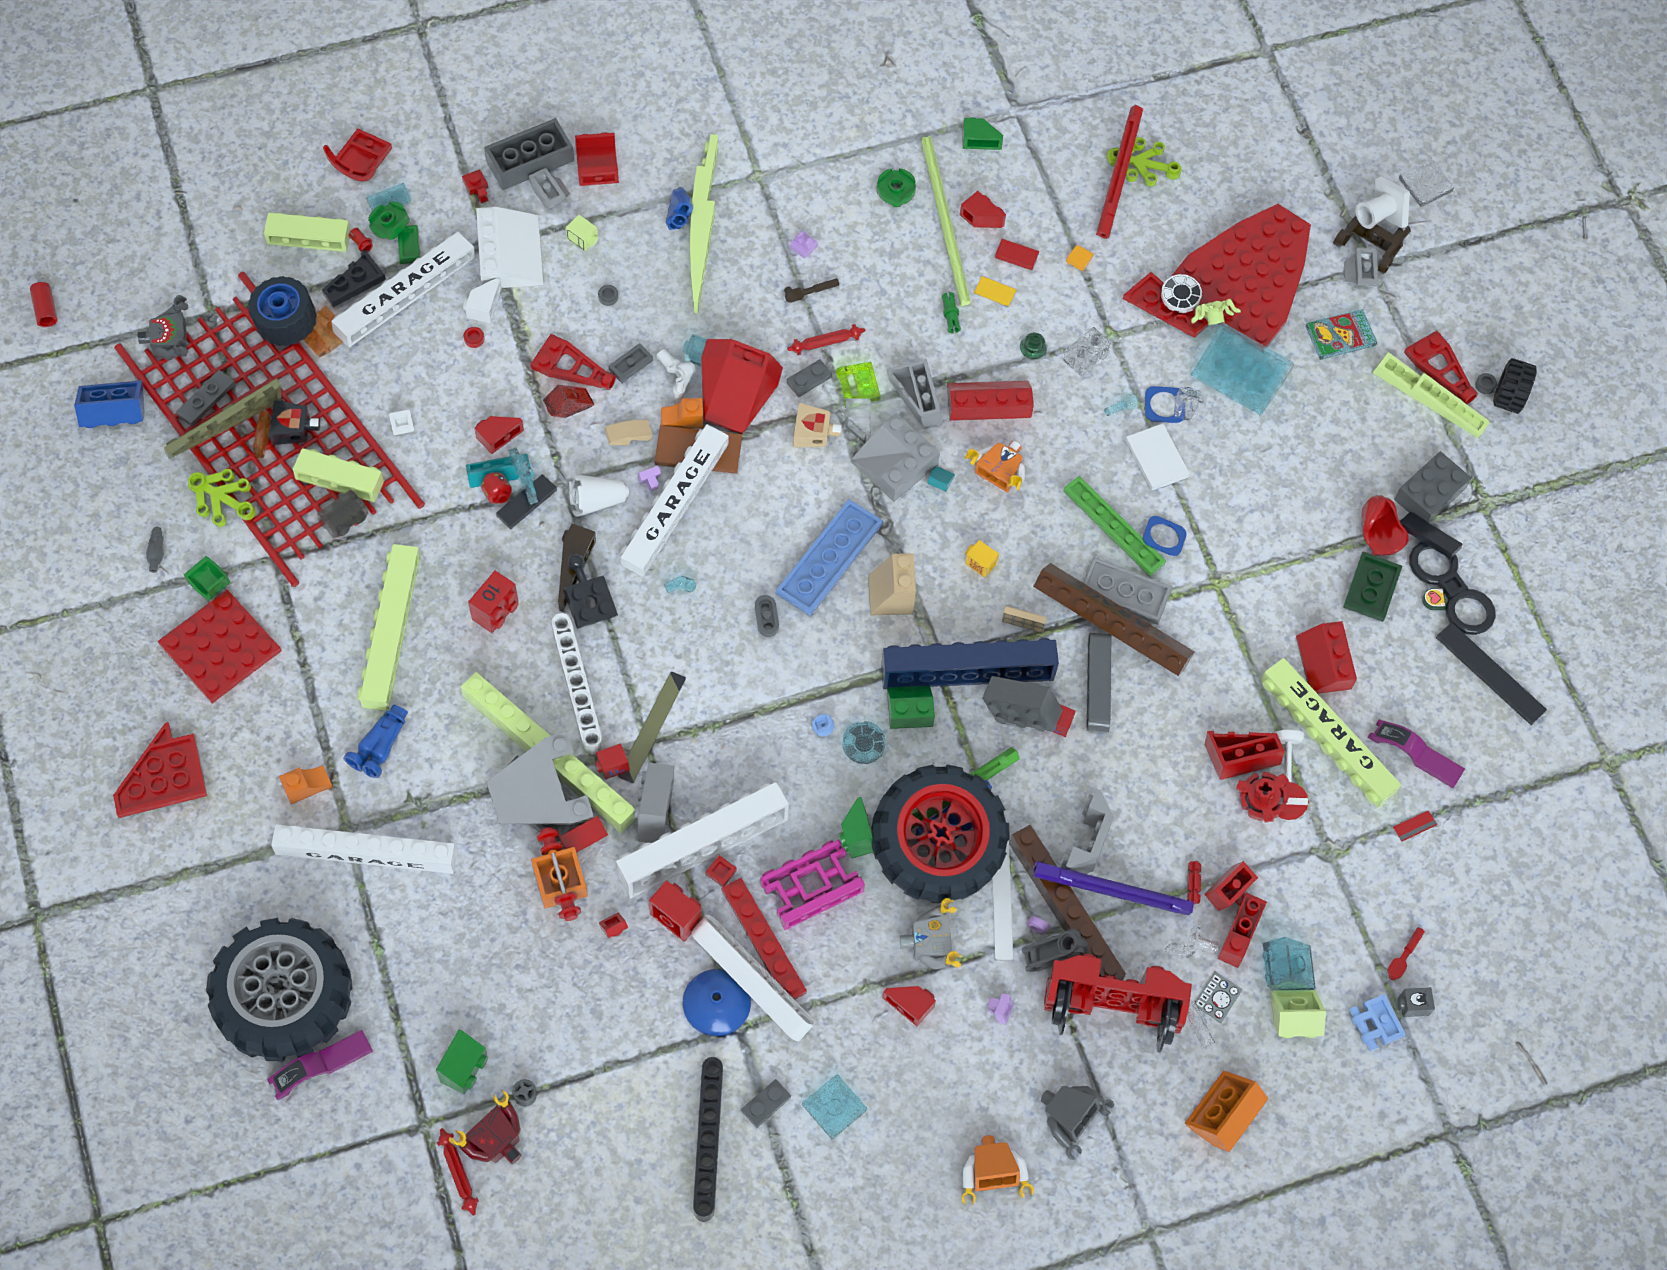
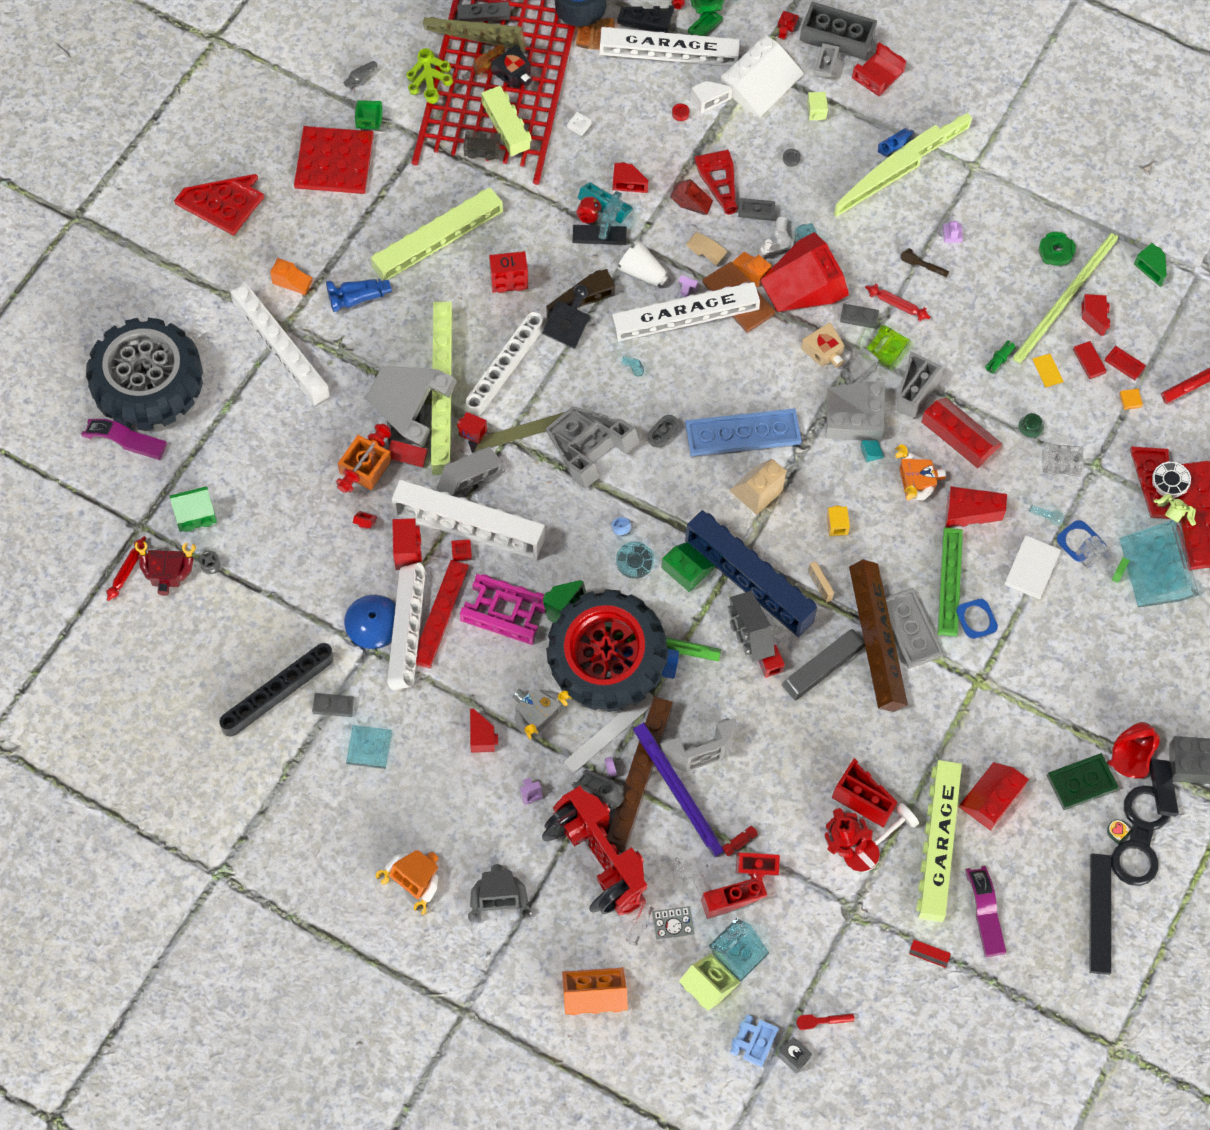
camera: 50 degrees right, 0 degrees up
none -> light grey wedge [546,406,640,489]
none -> red wedge [945,486,1007,528]
none -> red tile [1104,345,1146,381]
none -> bright green tile [1111,557,1130,583]

